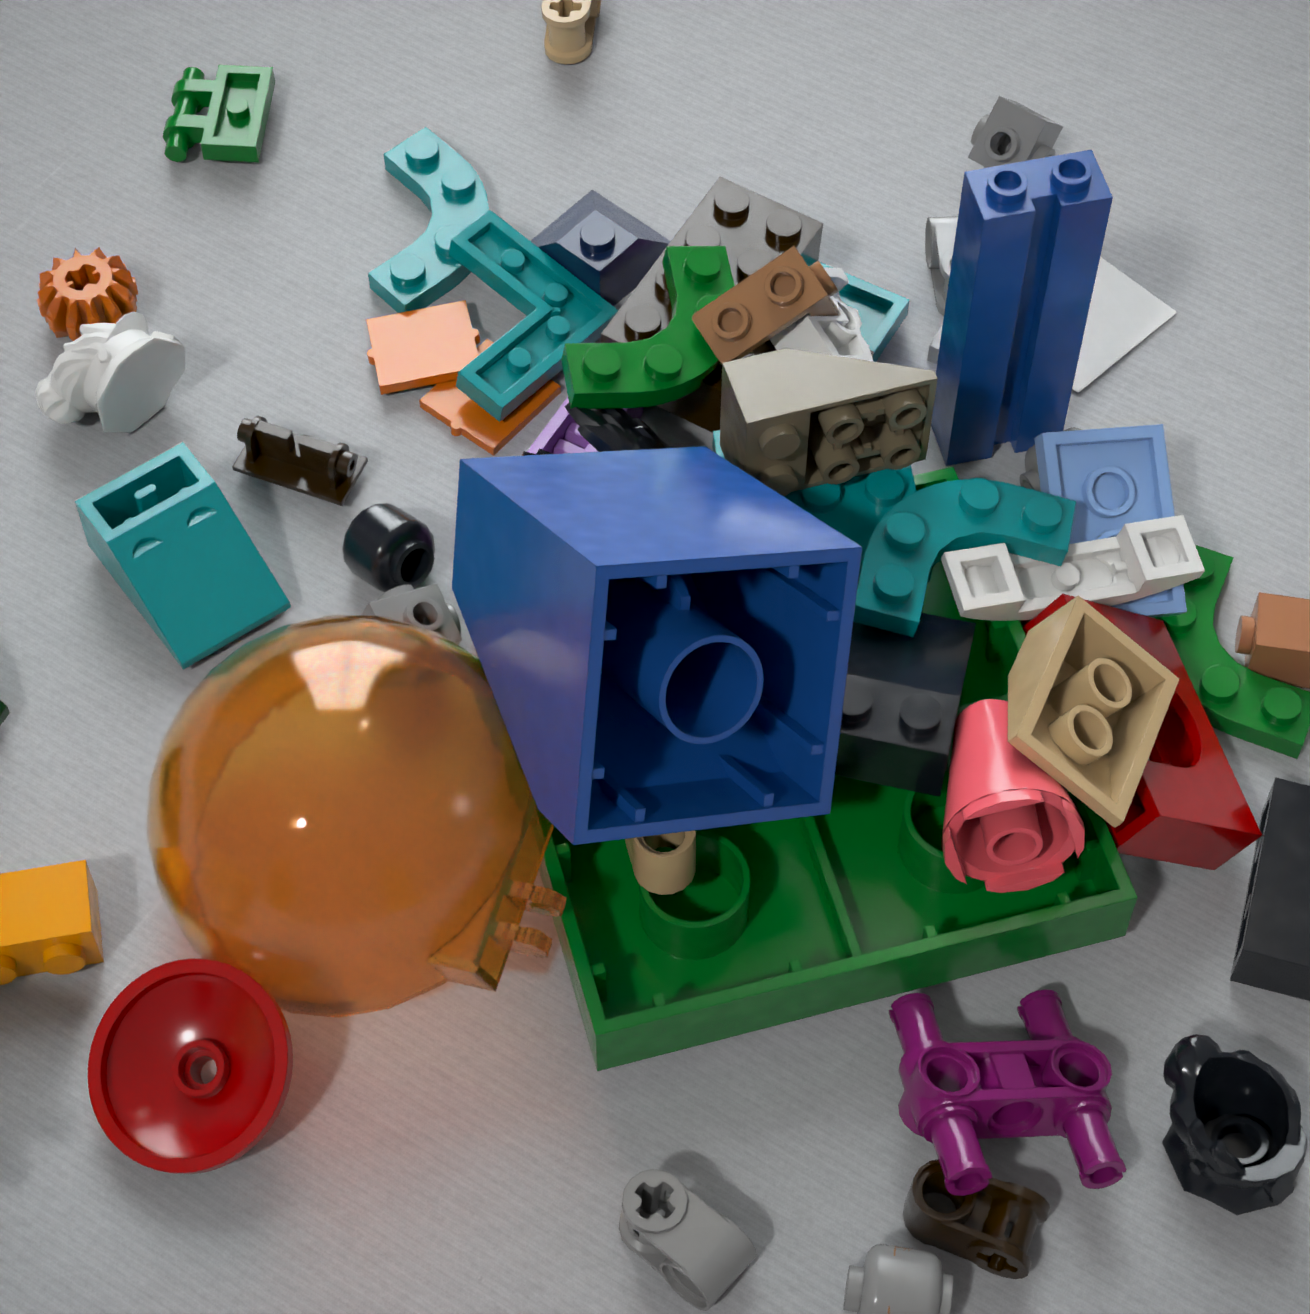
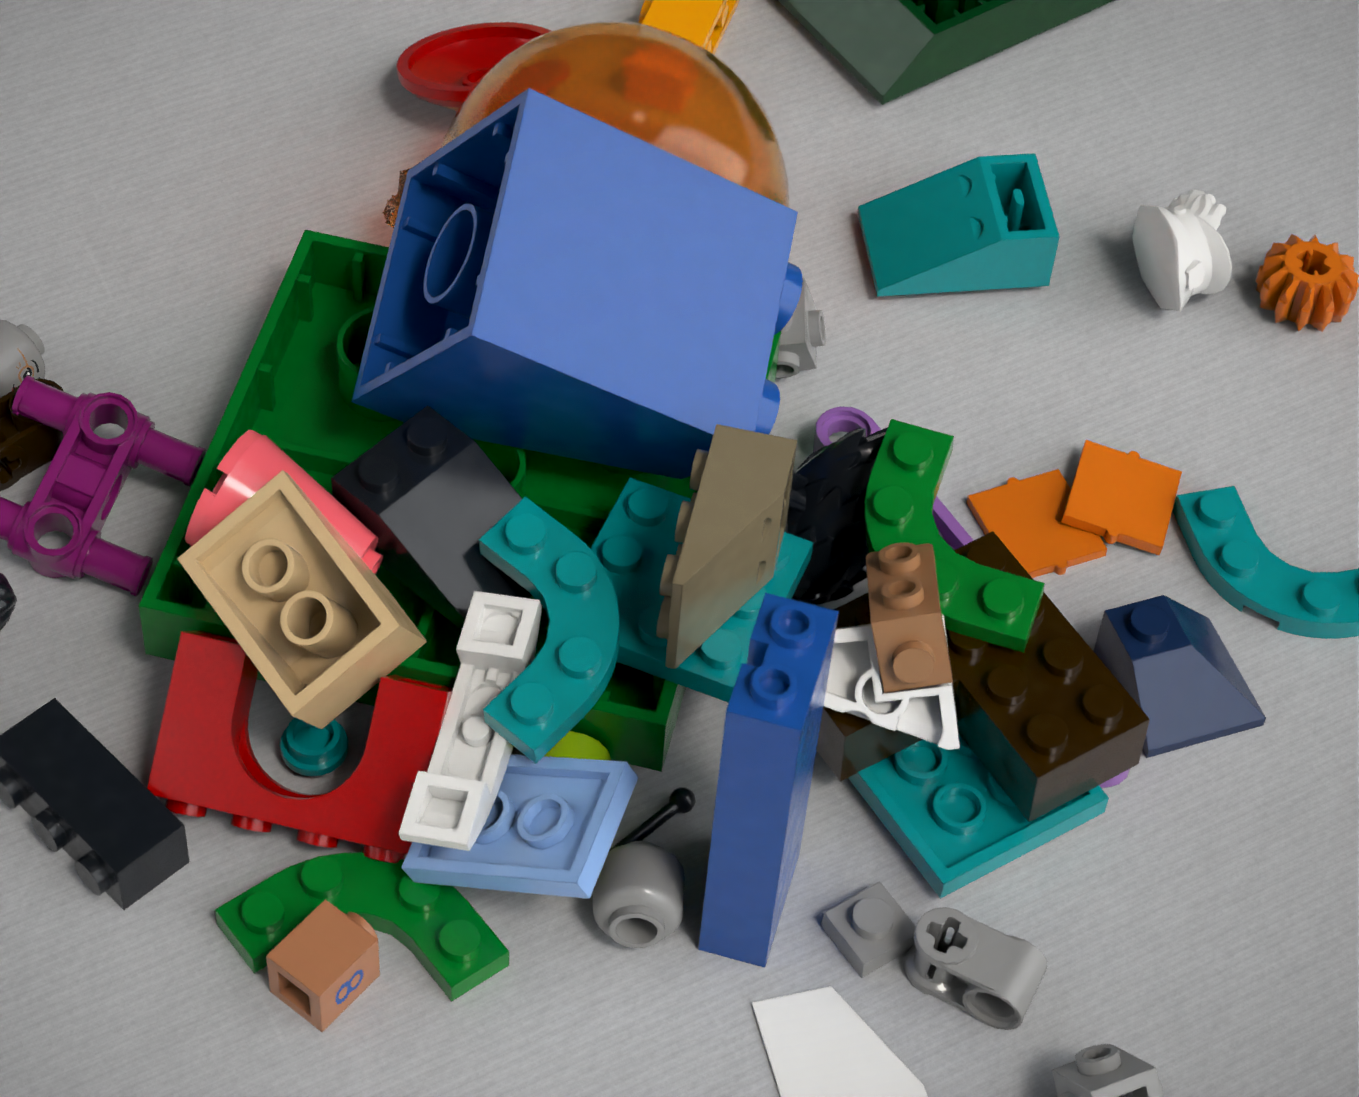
camera: 115 degrees right, 5 degrees down
dark brown hinge [232,416,368,506] -> none
black head [342,503,435,592] -> none
teal plate [449,209,618,422] -> none
light grey piece [619,1169,757,1311] -> none

